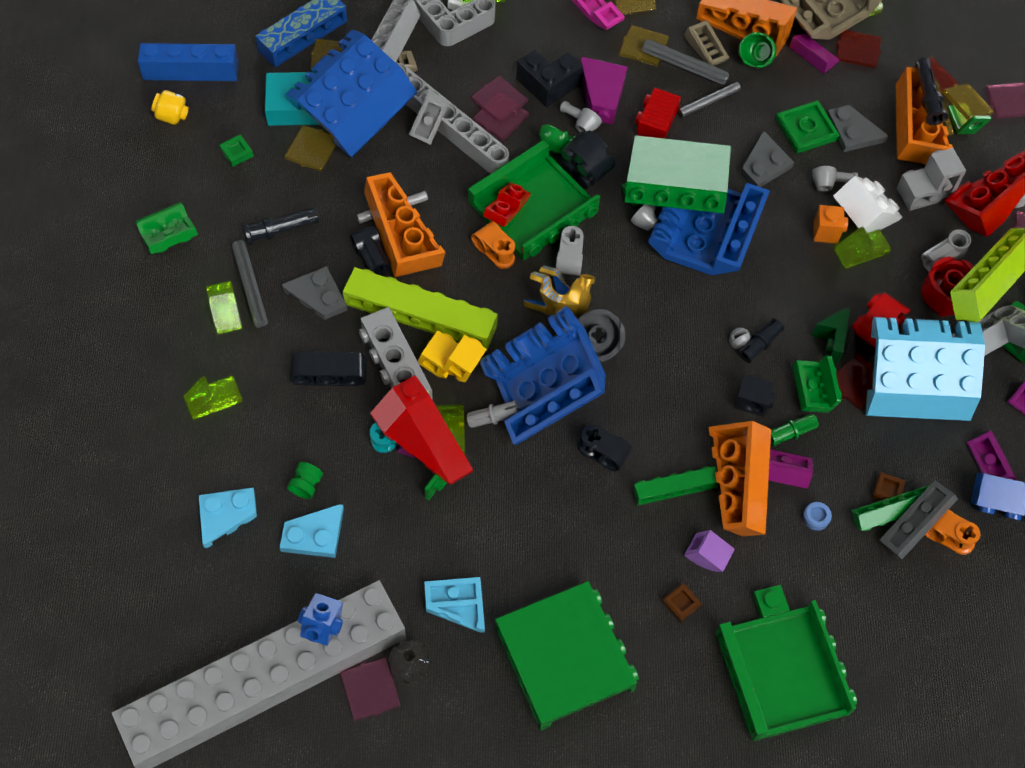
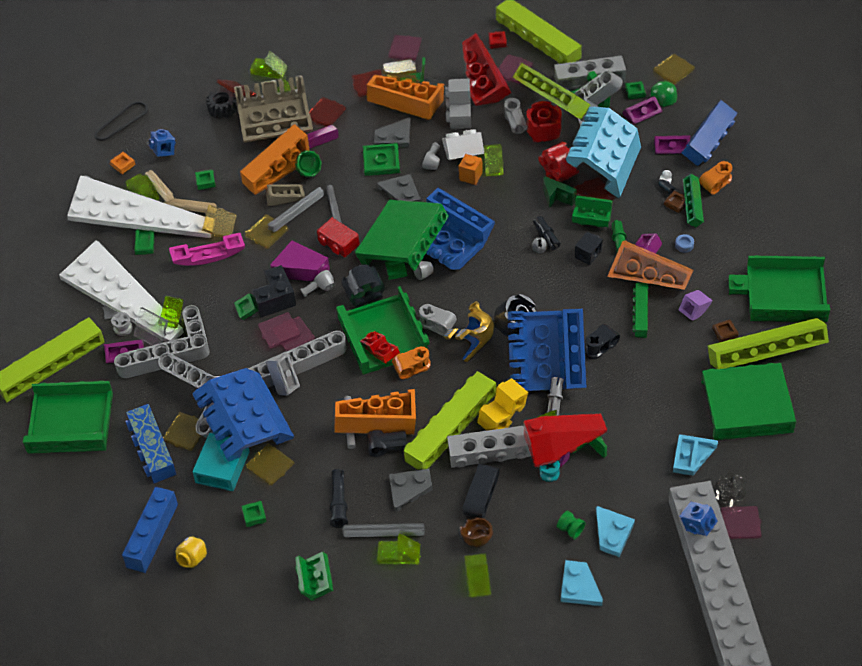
camera: 65 degrees left, 10 degrees down
green hair [539,124,576,153] -> none
dark grey plate [880,480,958,559] -> none
black pin [915,57,948,125] -> none
none -> green plate [234,293,259,320]
none -> reddish brown hair [460,518,493,547]
none -> black arm [659,170,676,195]
none -> lime brick [708,318,829,369]

